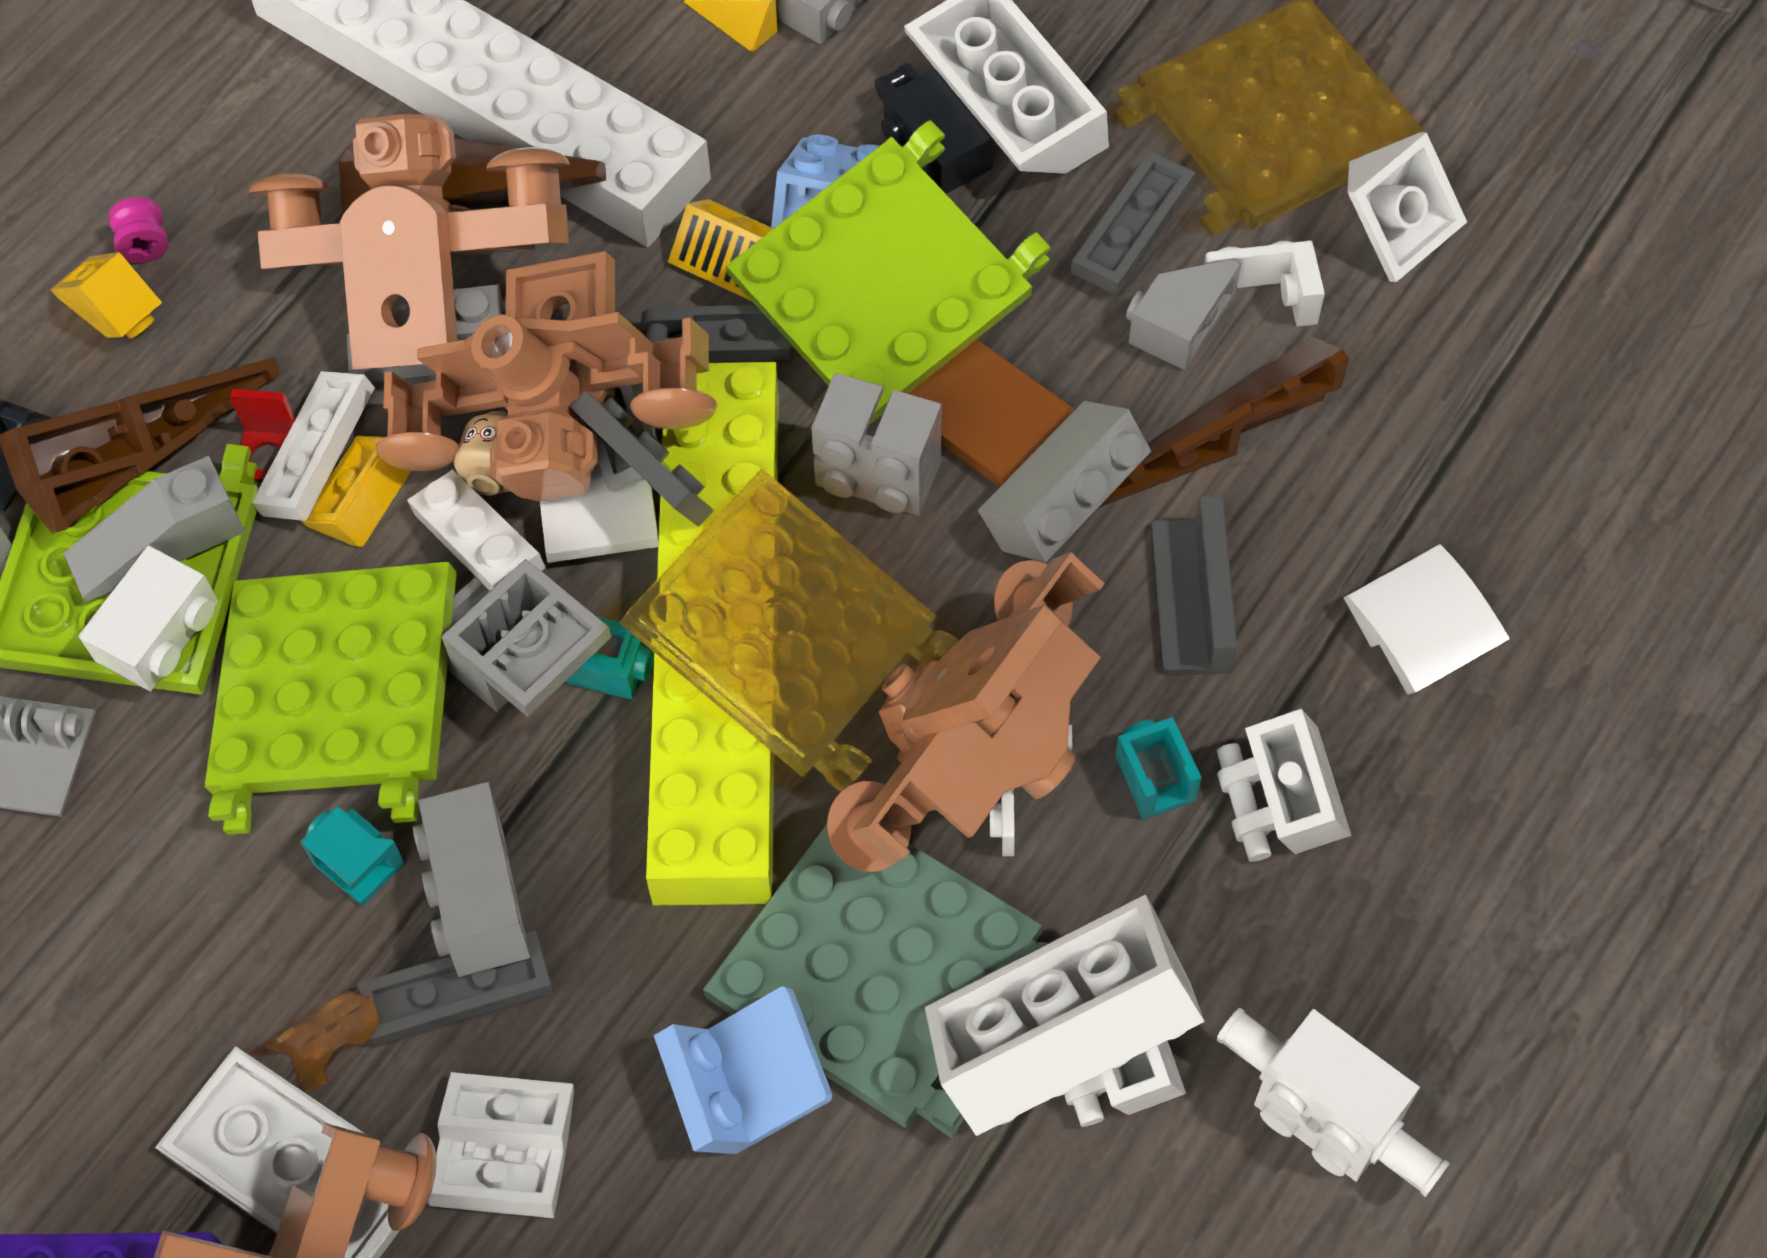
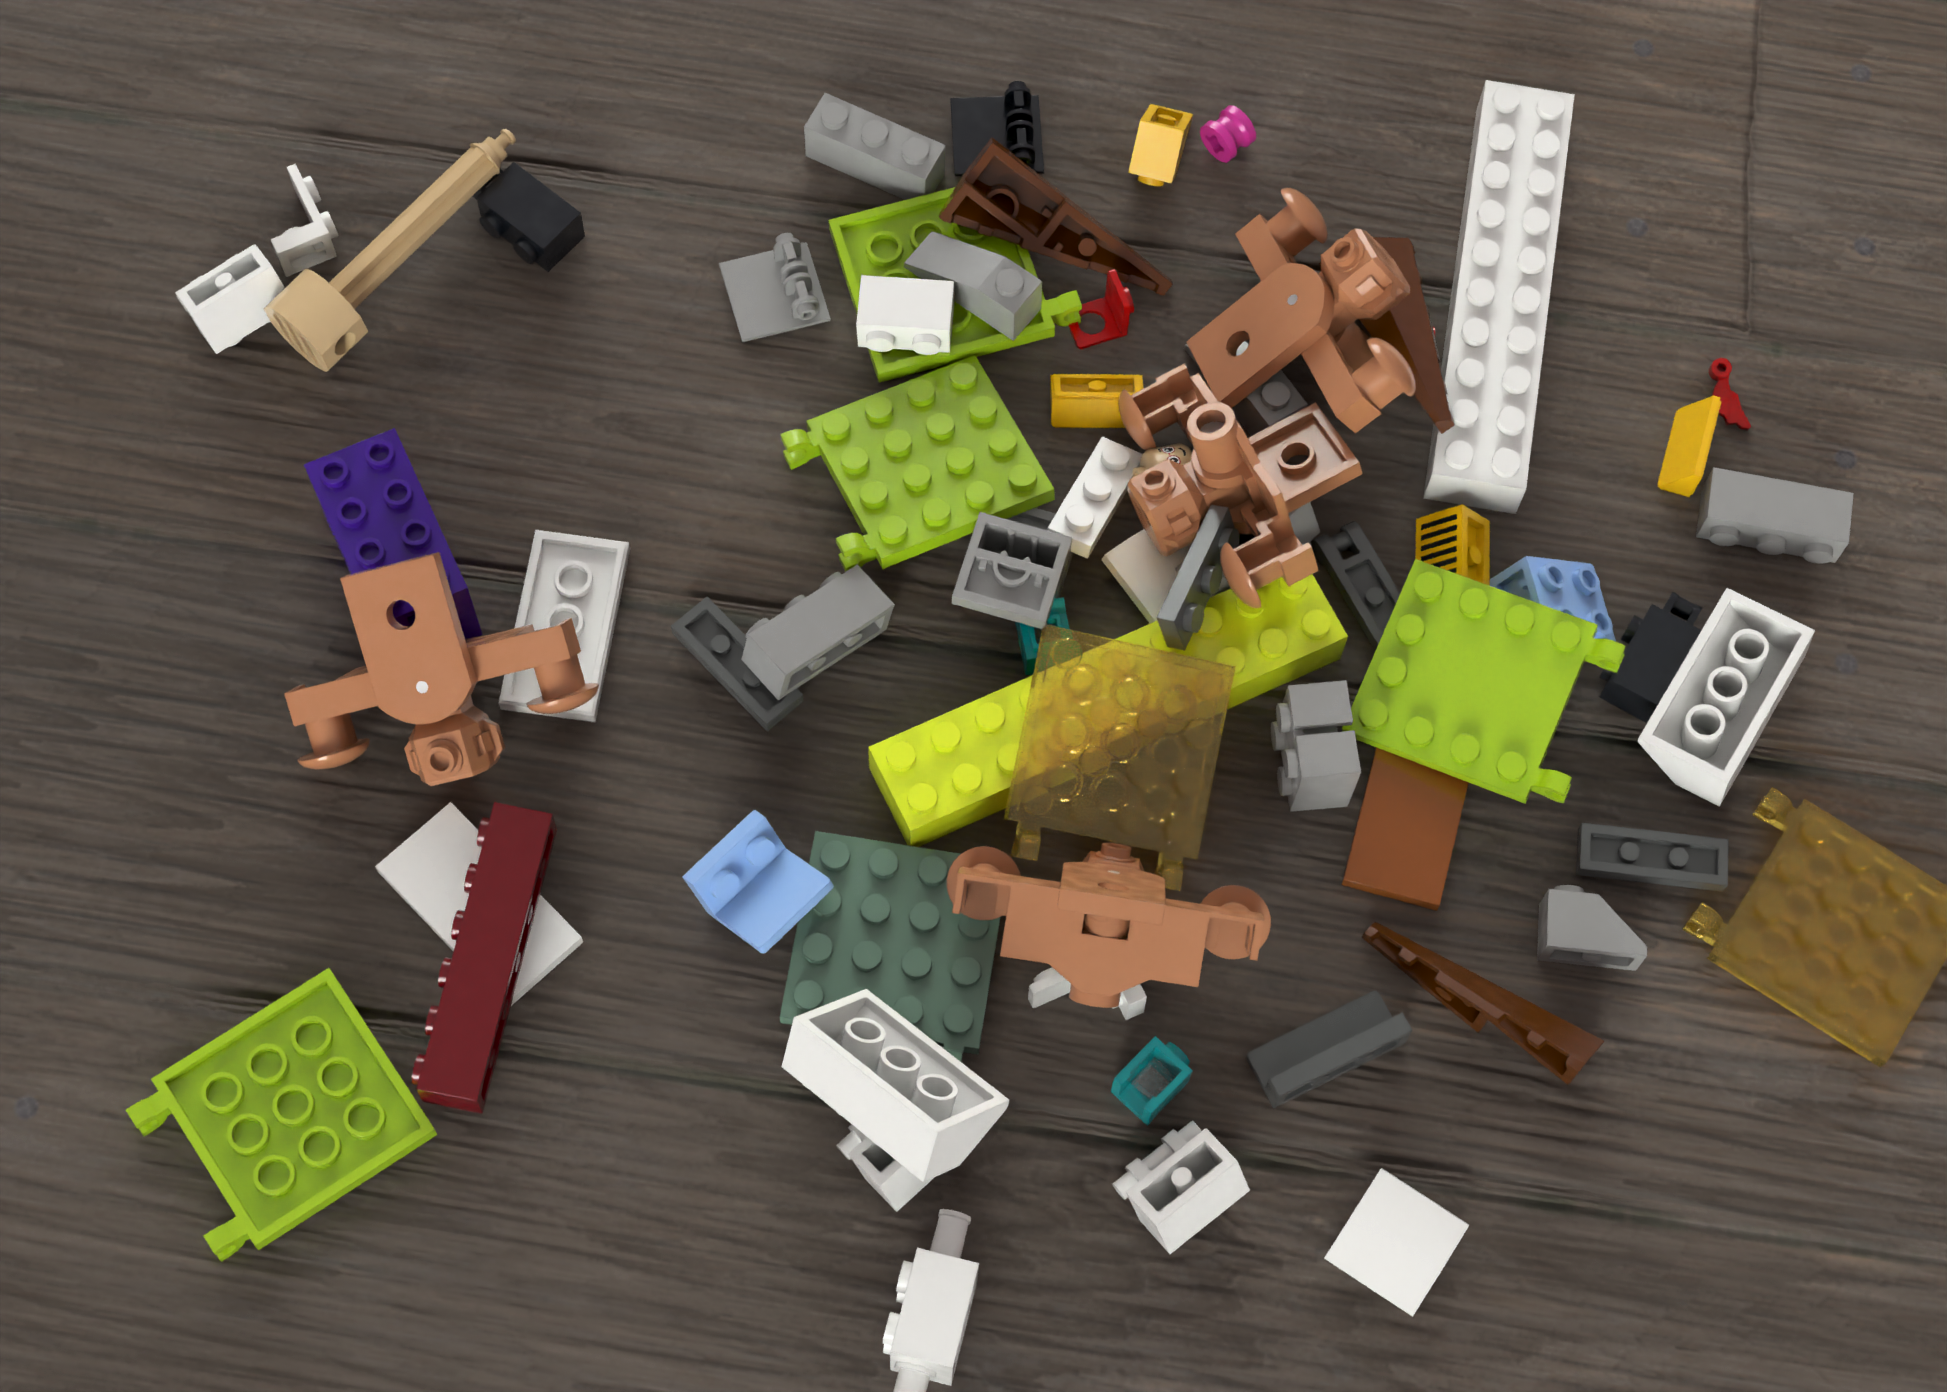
camera: 60 degrees right, 5 degrees up
white plate [253,371,375,521] -> none
clear orange piece [266,990,381,1095] -> none
teal window [300,806,405,907] -> none
white slope [428,1072,574,1218] -> none
light grey brick [978,401,1151,563] -> none
white bracket [1204,241,1325,327] -> none
white slope [1347,132,1467,282] -> none

